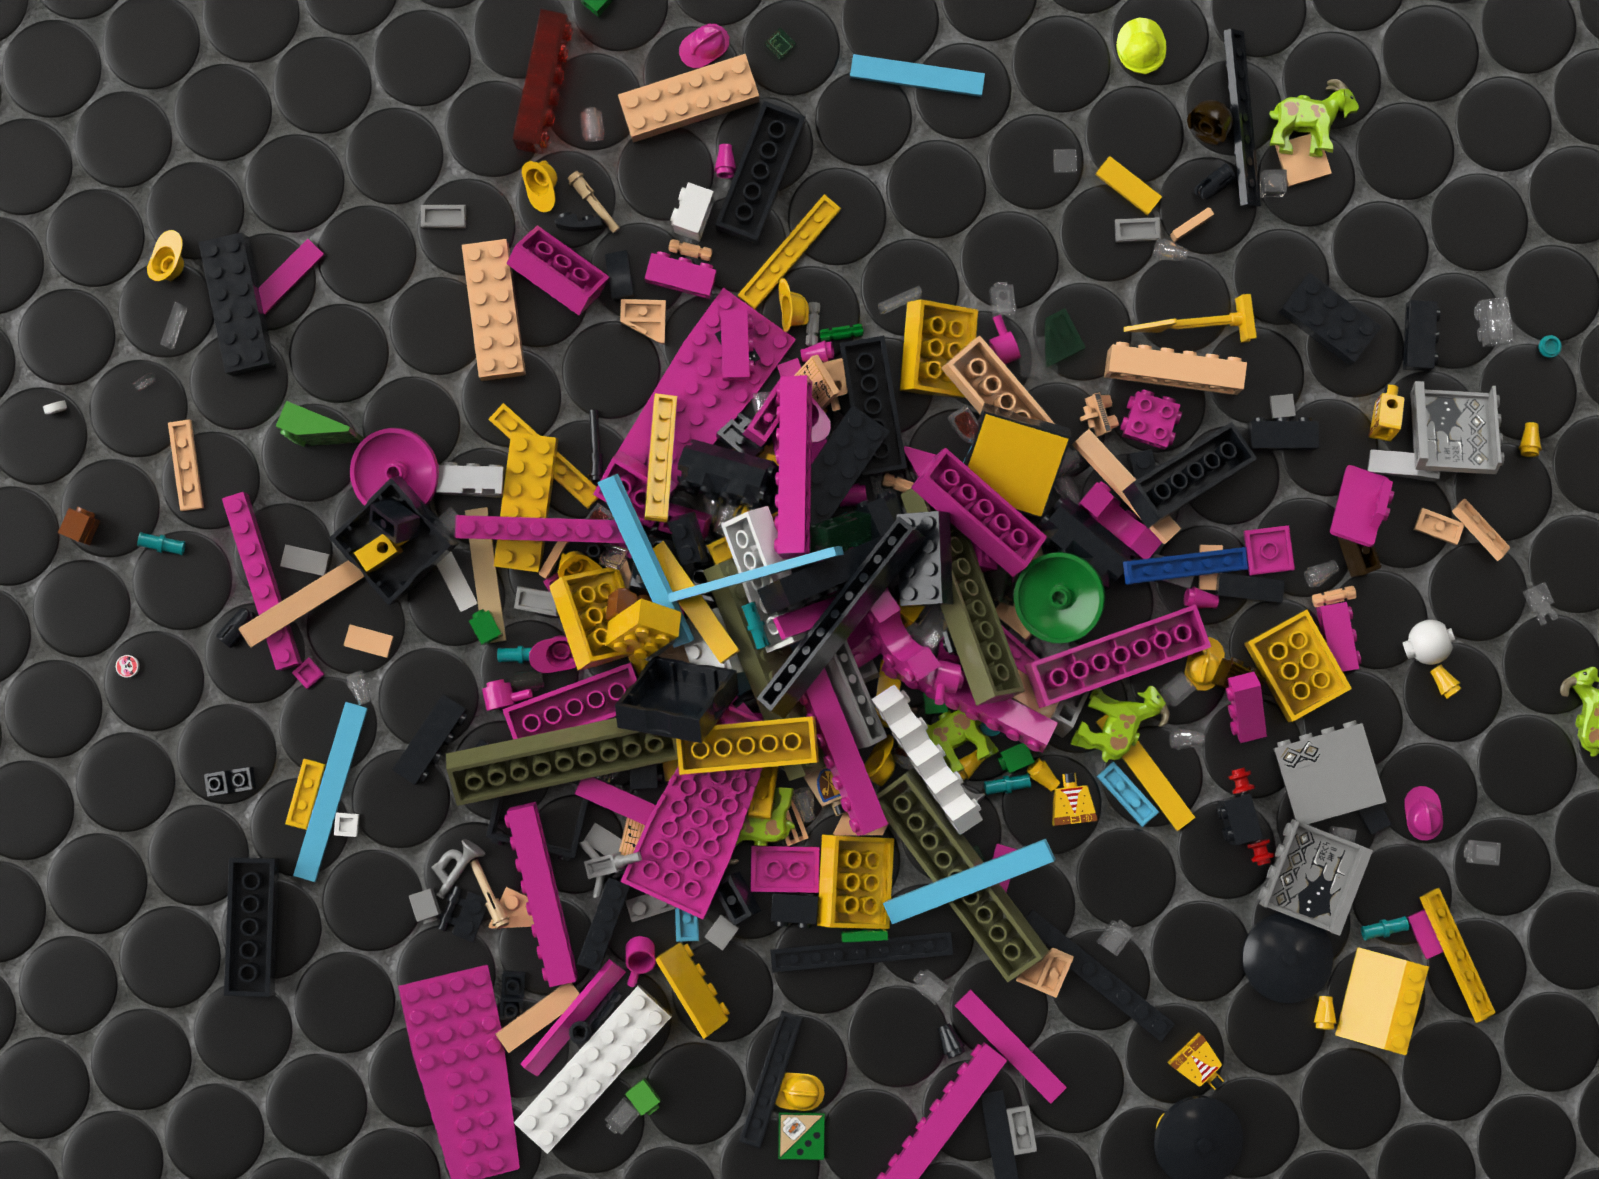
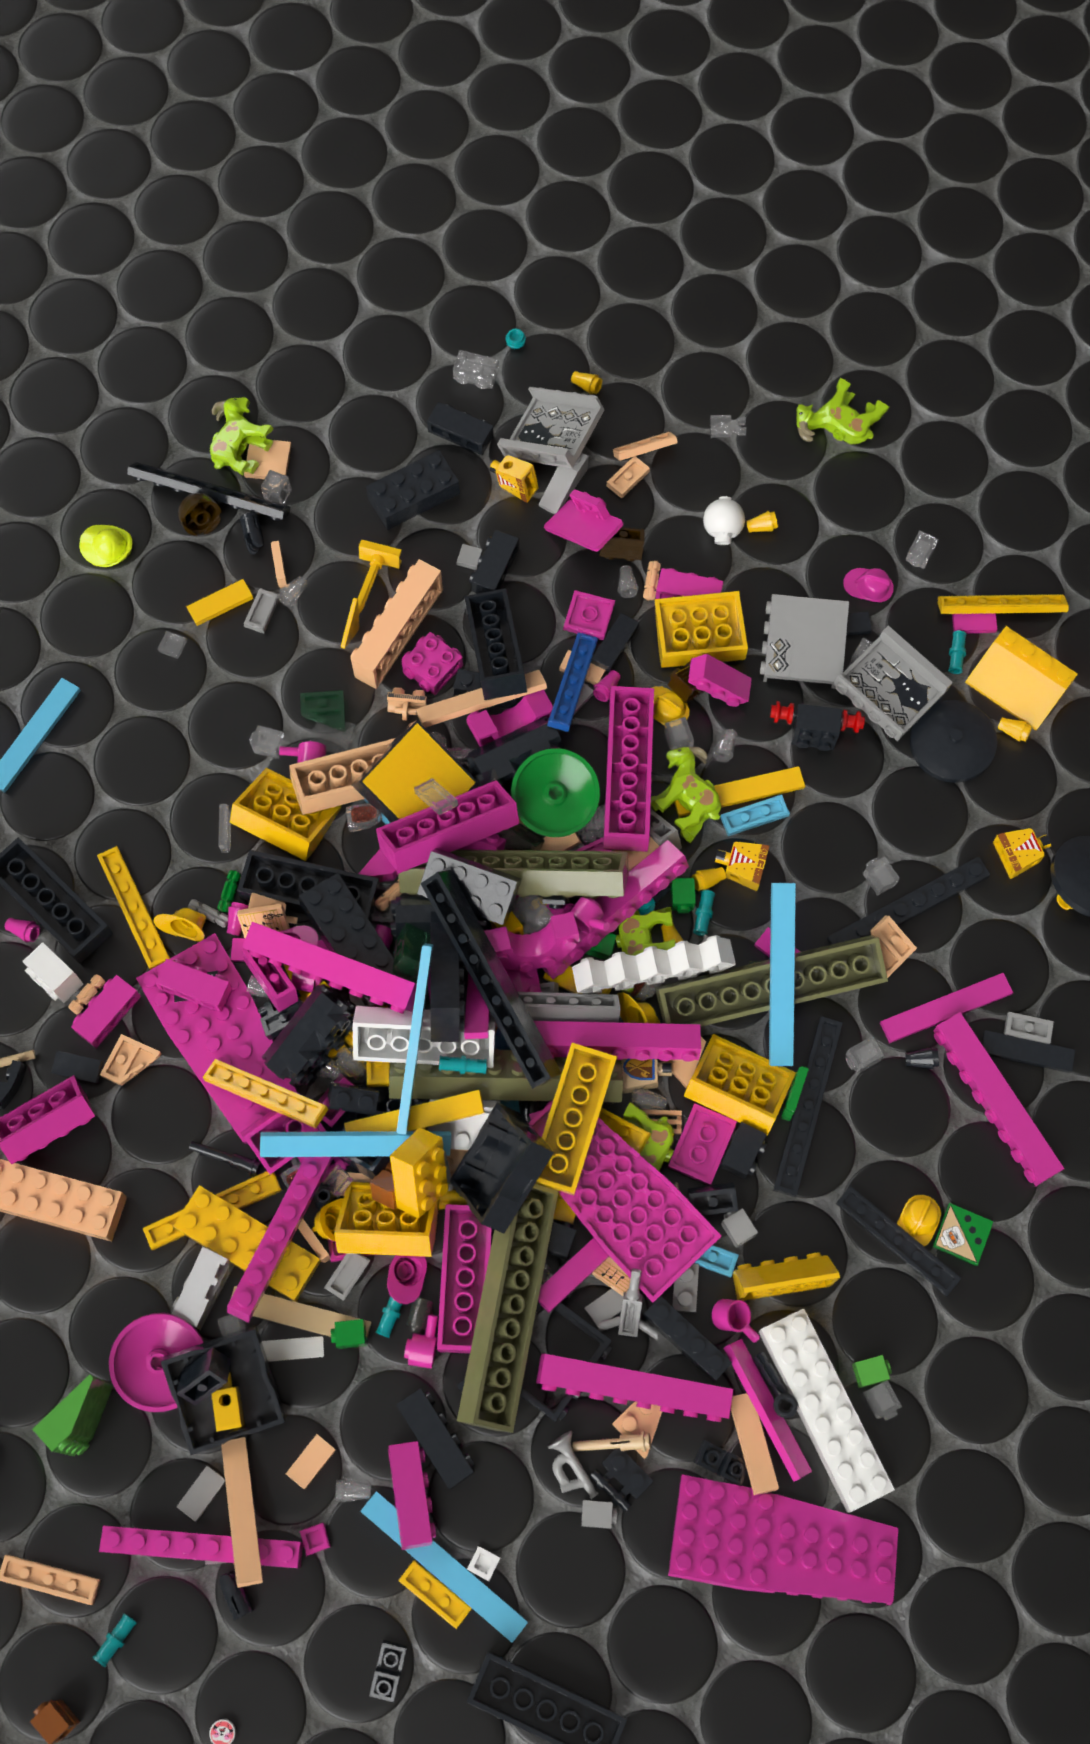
camera: 65 degrees left, 15 degrees down
none -> dark pink brick [388,1441,436,1550]
none -> clear tile [414,778,458,815]

